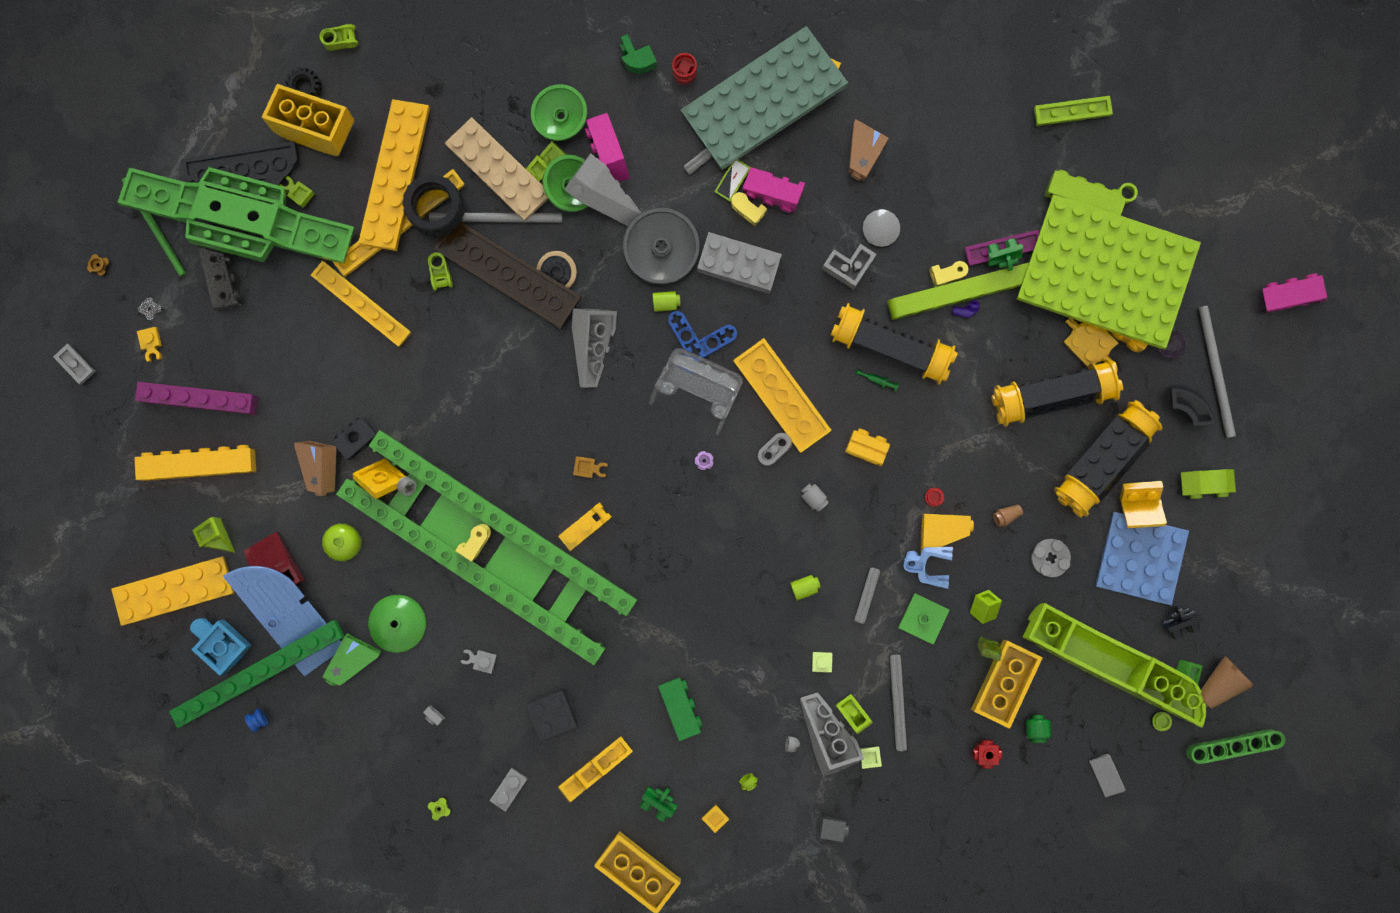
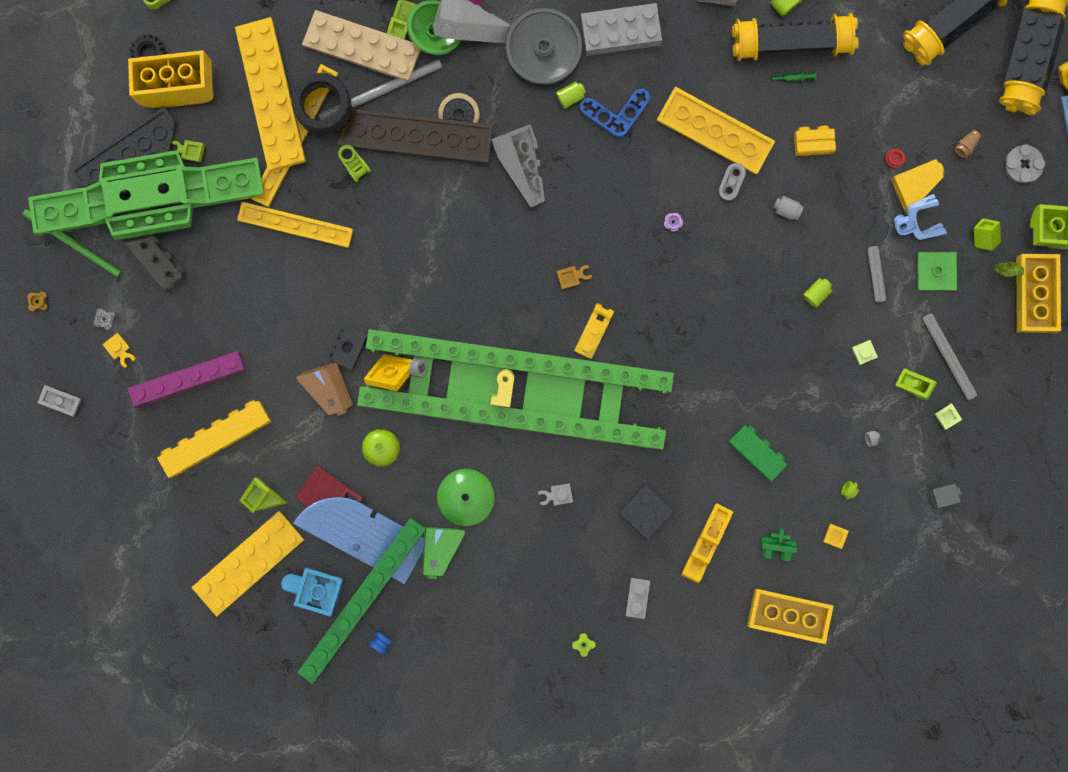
camera: 25 degrees left, 0 degrees up
light grey plate [423,705,445,726] -> none
clear windscreen [649,348,743,436] -> none
light grey wedge [800,692,864,777] -> none
red brick [973,740,1002,769] -> none

